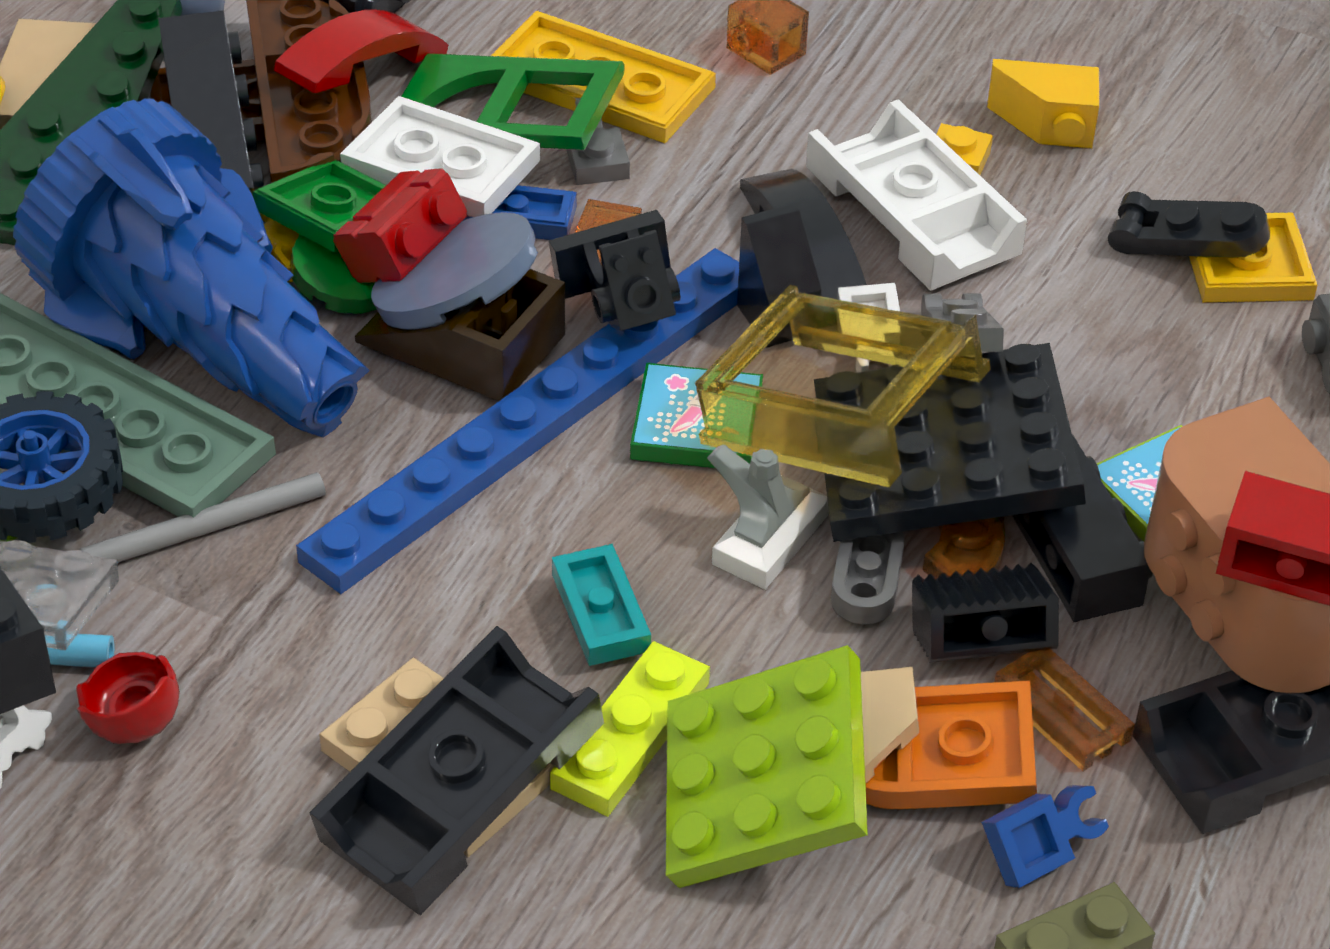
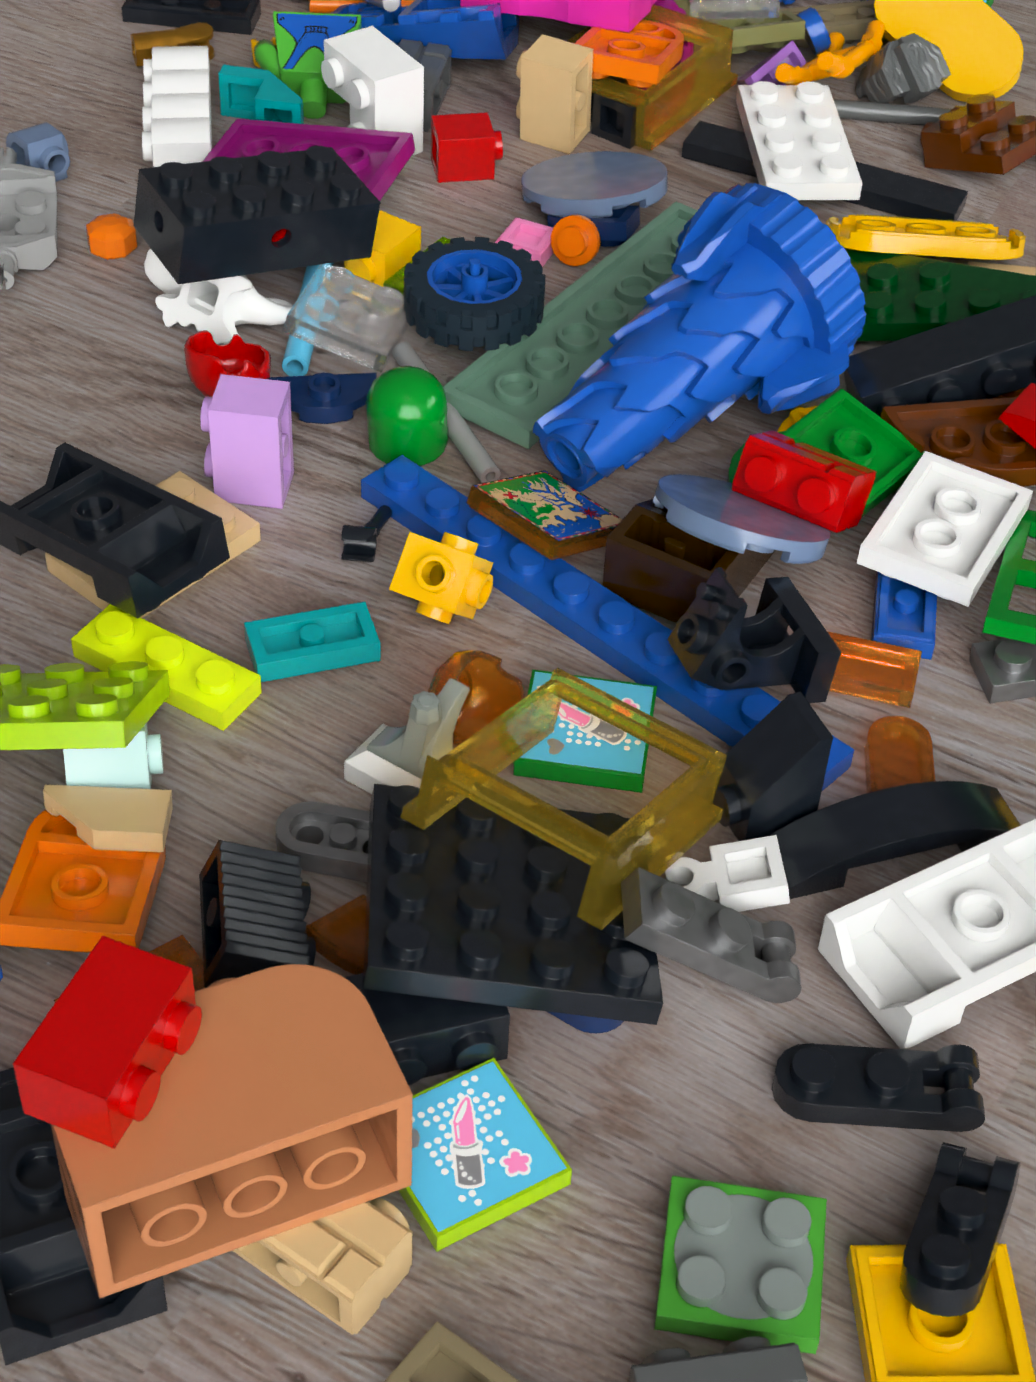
camera: 90 degrees right, 0 degrees up
none -> lavender brick [200,374,294,509]
none -> dark blue plate [269,372,377,424]
none -> black hand [341,505,392,562]
none -> green helmet [366,366,448,467]
none -> yellow brick [389,532,493,624]
none -> clear orange hair [428,649,524,752]
none -> tile [466,470,622,560]
none -> light grey piece [654,1176,827,1354]
none -> black plate [771,1043,985,1132]
none -> clear orange tile [864,716,936,793]

